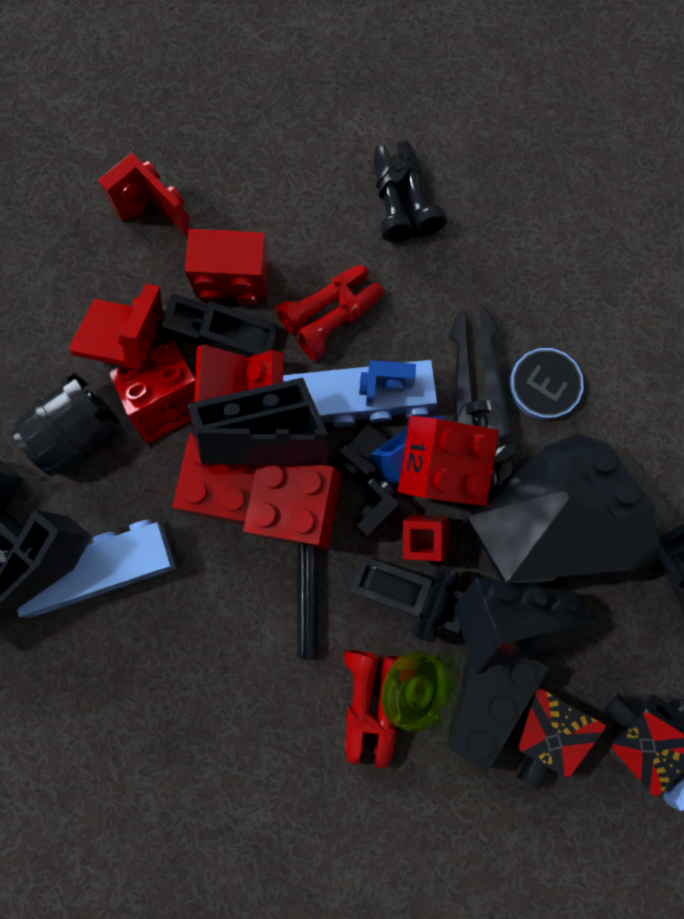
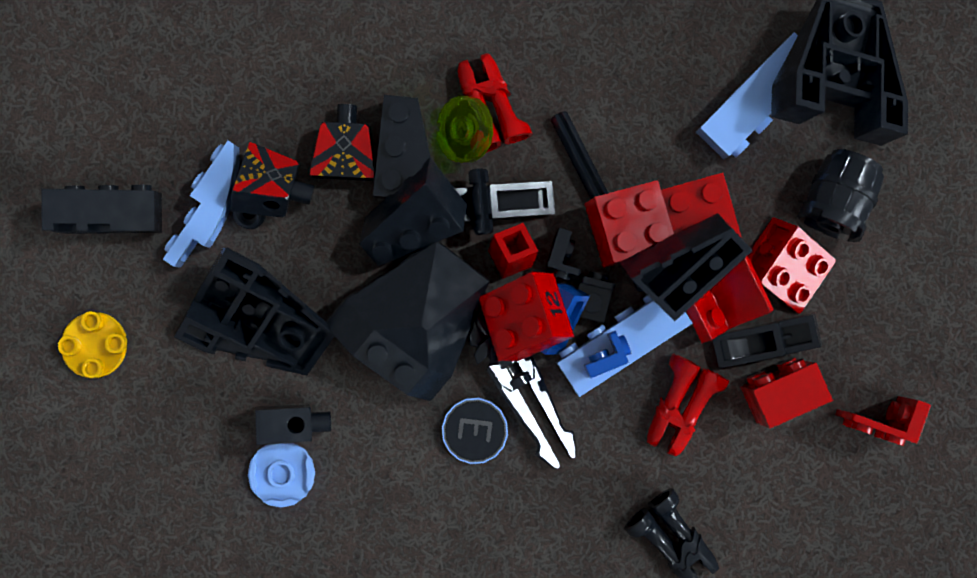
camera: 150 degrees right, 10 degrees up
red bracket [69,283,163,369] -> none

